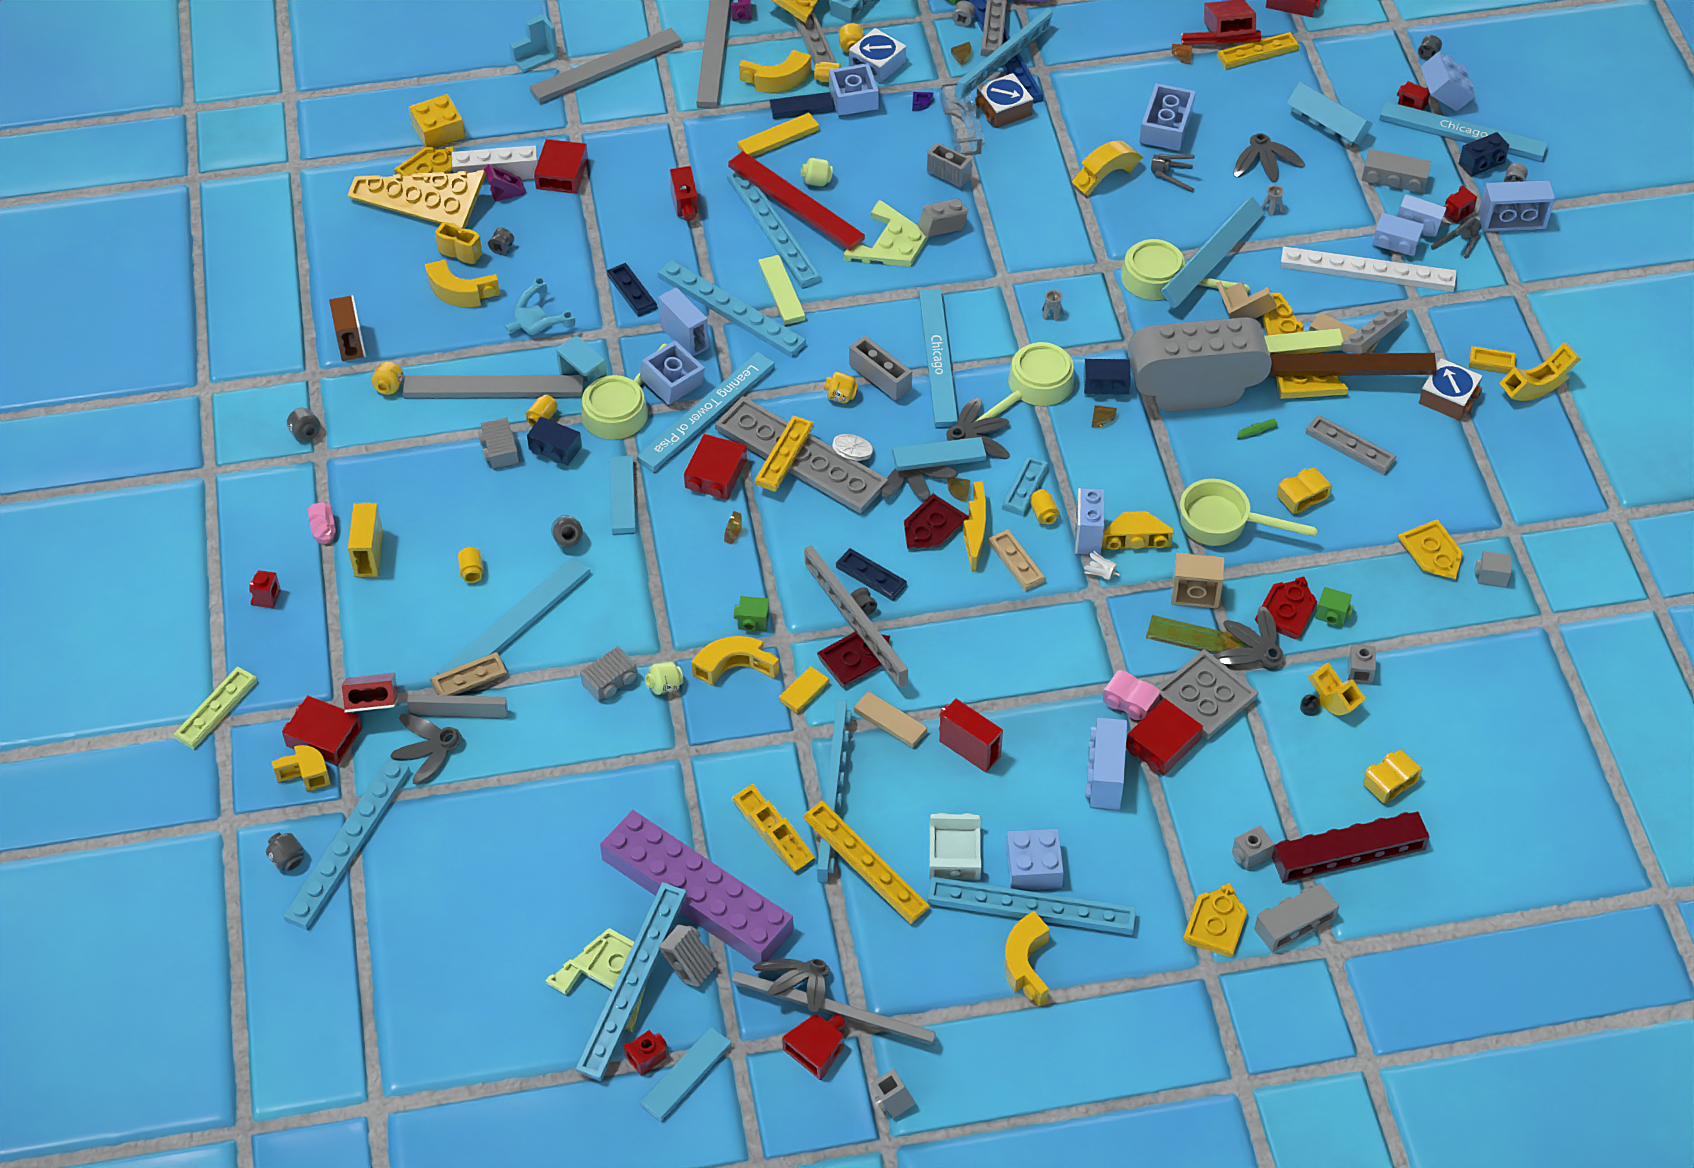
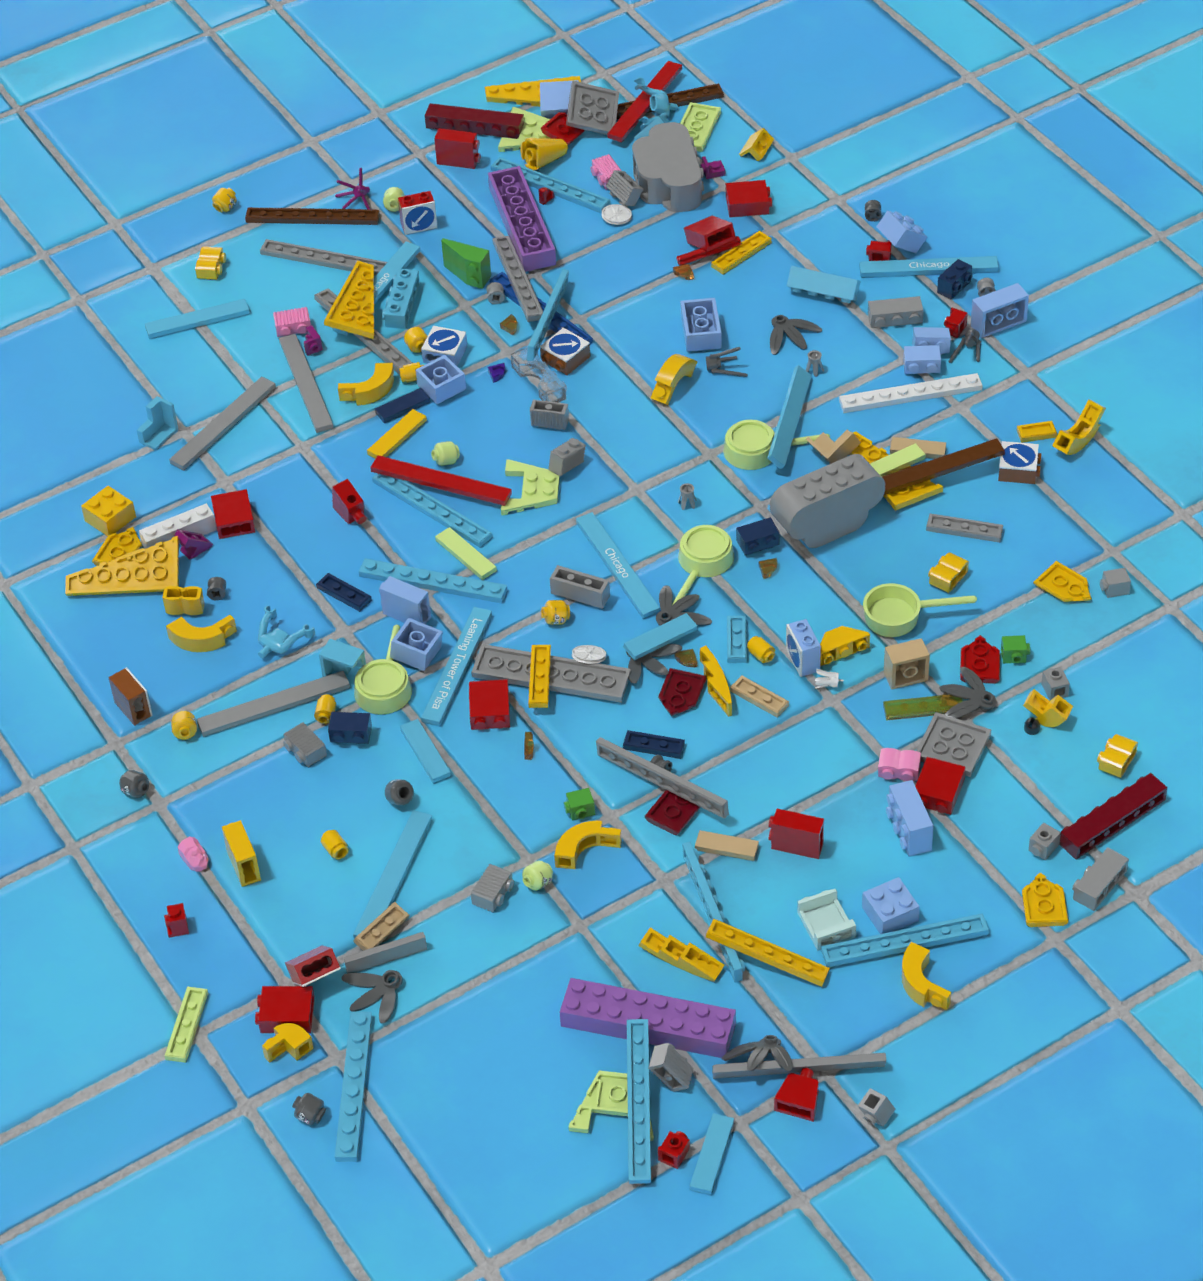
camera: 20 degrees left, 5 degrees down
yellow tile [779,666,829,714] -> none
bright green piece [1237,418,1277,439] -> none
light grey plate [1341,307,1408,353] -> none

